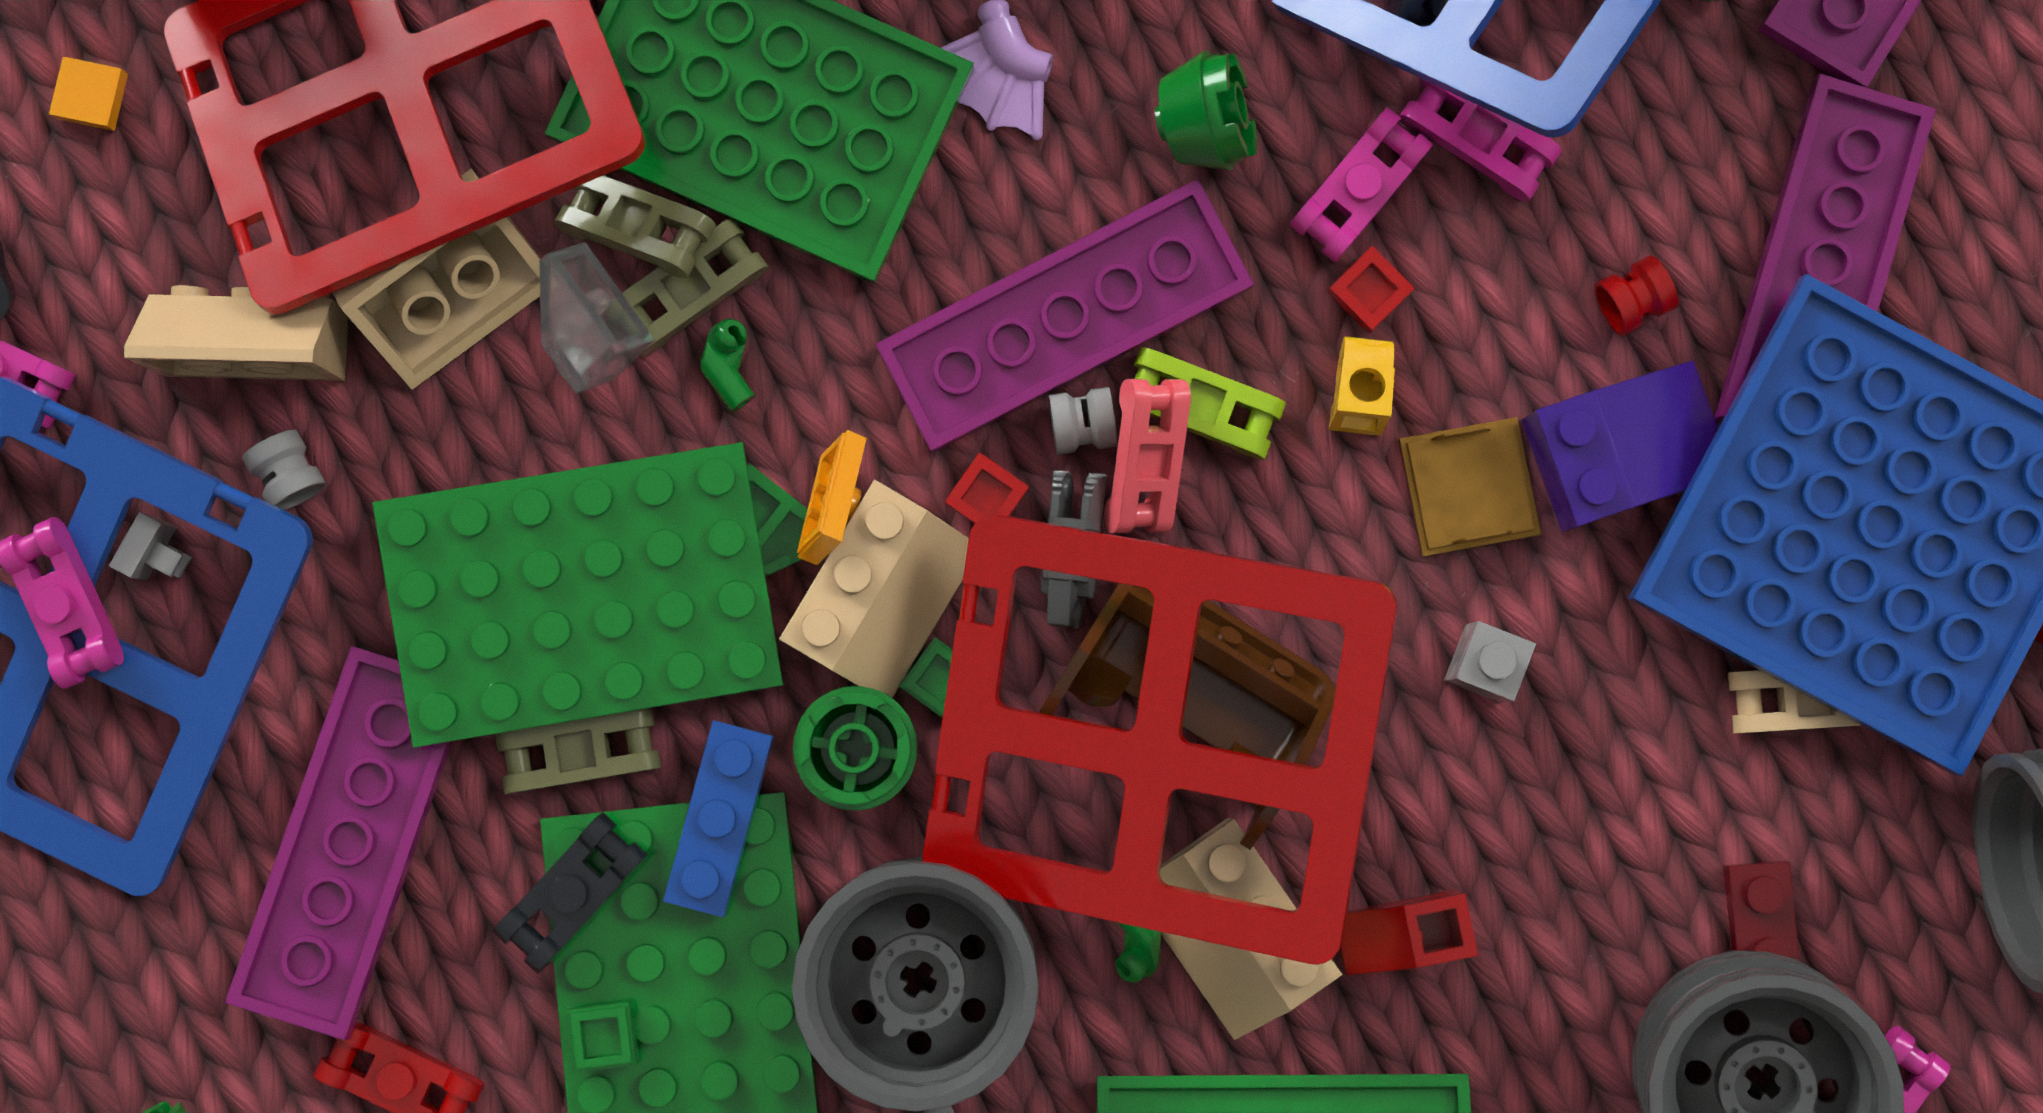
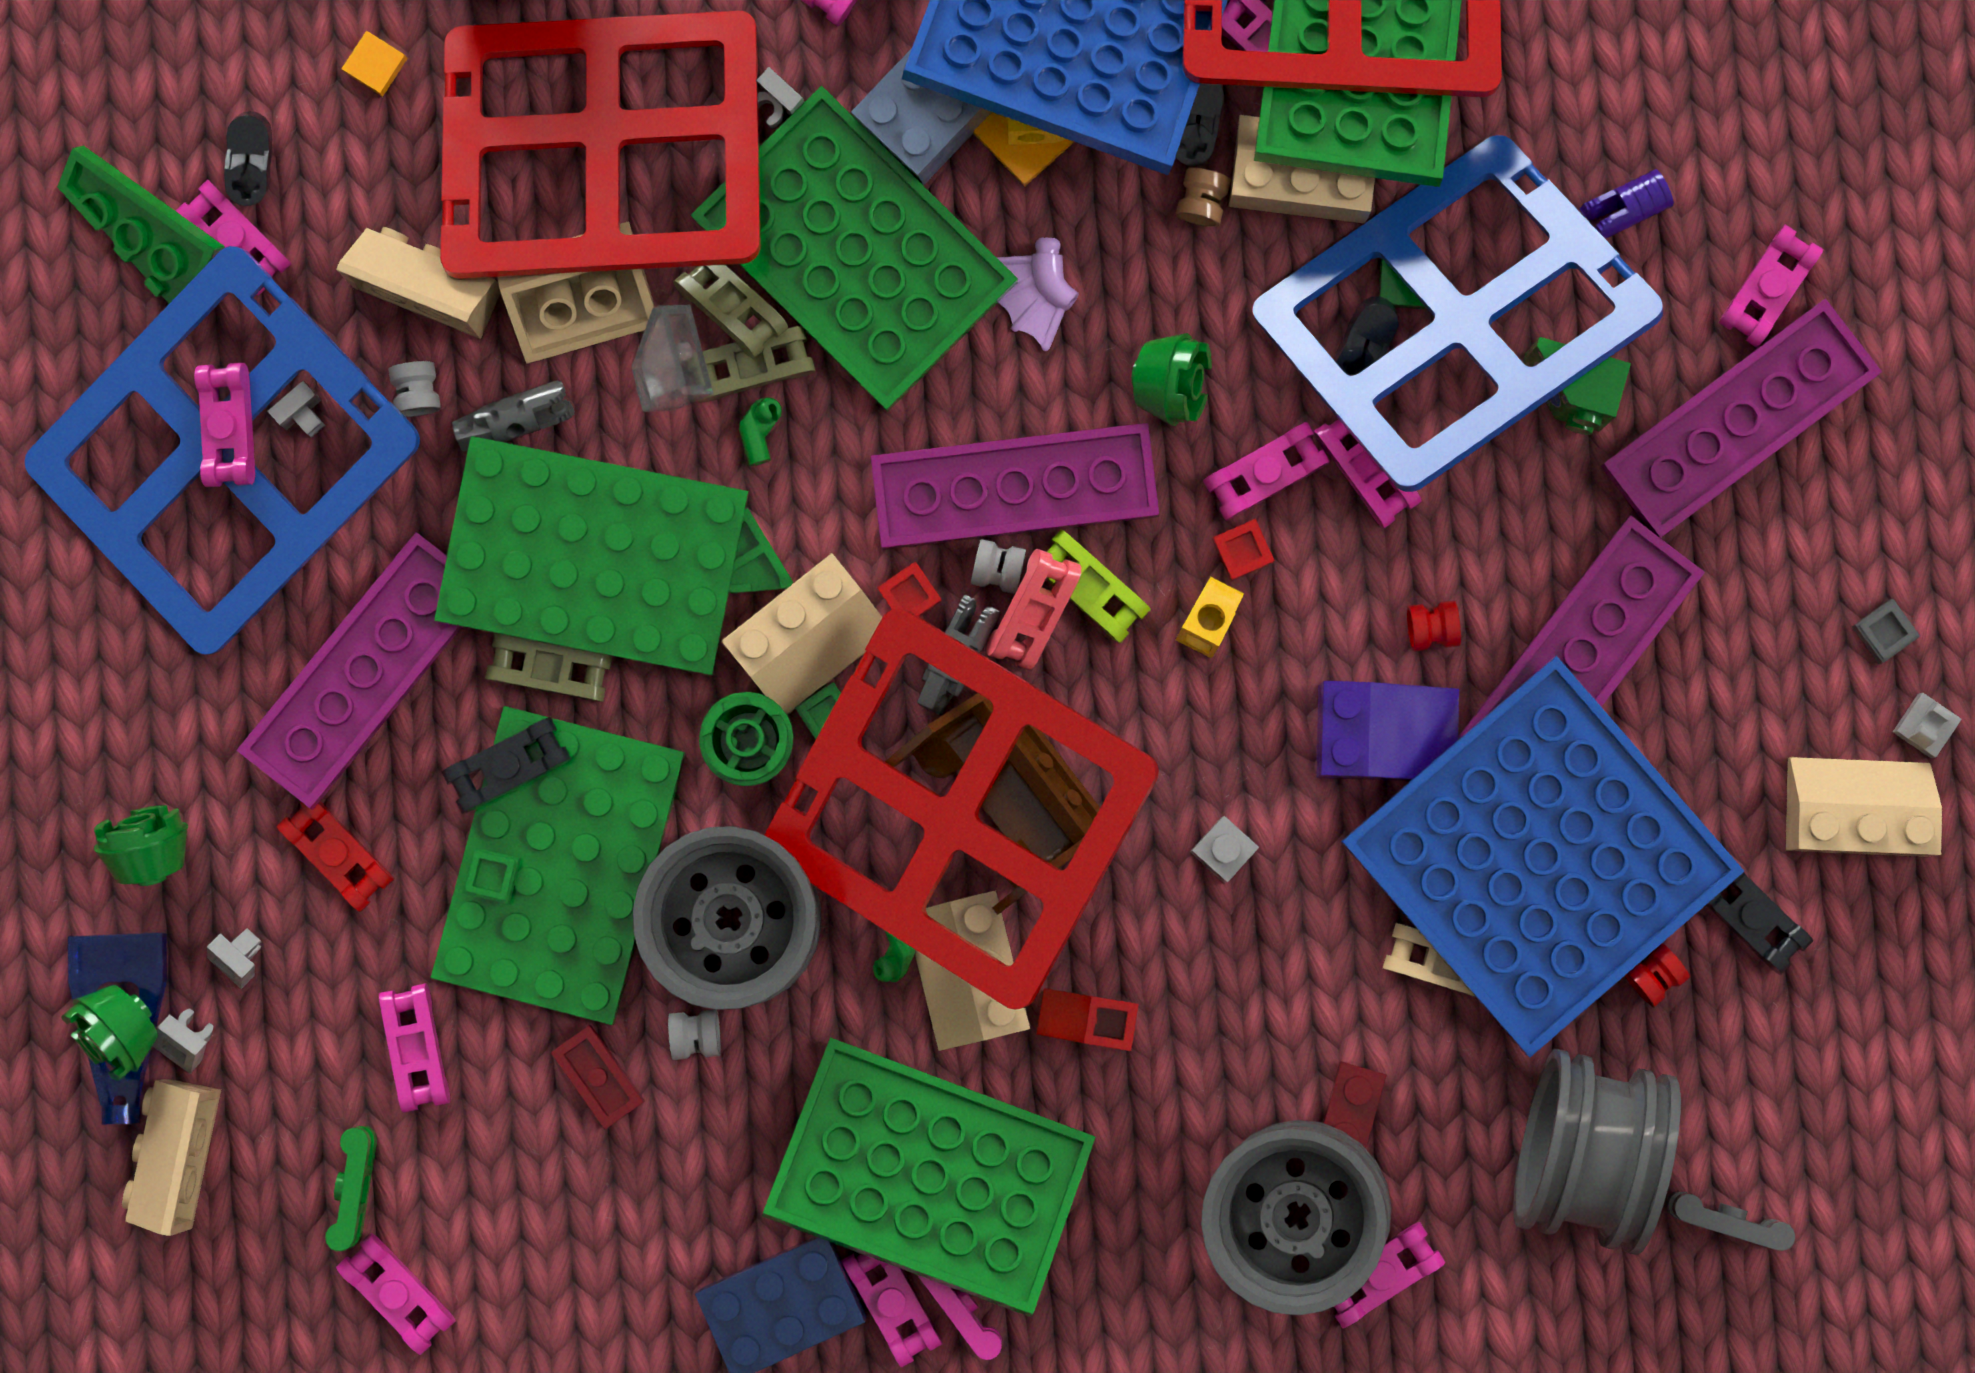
camera: 25 degrees right, 0 degrees up
blue plate [663,720,775,917] -> none
light orange plate [797,430,867,565] -> none
pearl gold piece [1399,417,1541,557] -> none
none -> dark grey hinge [452,380,575,451]

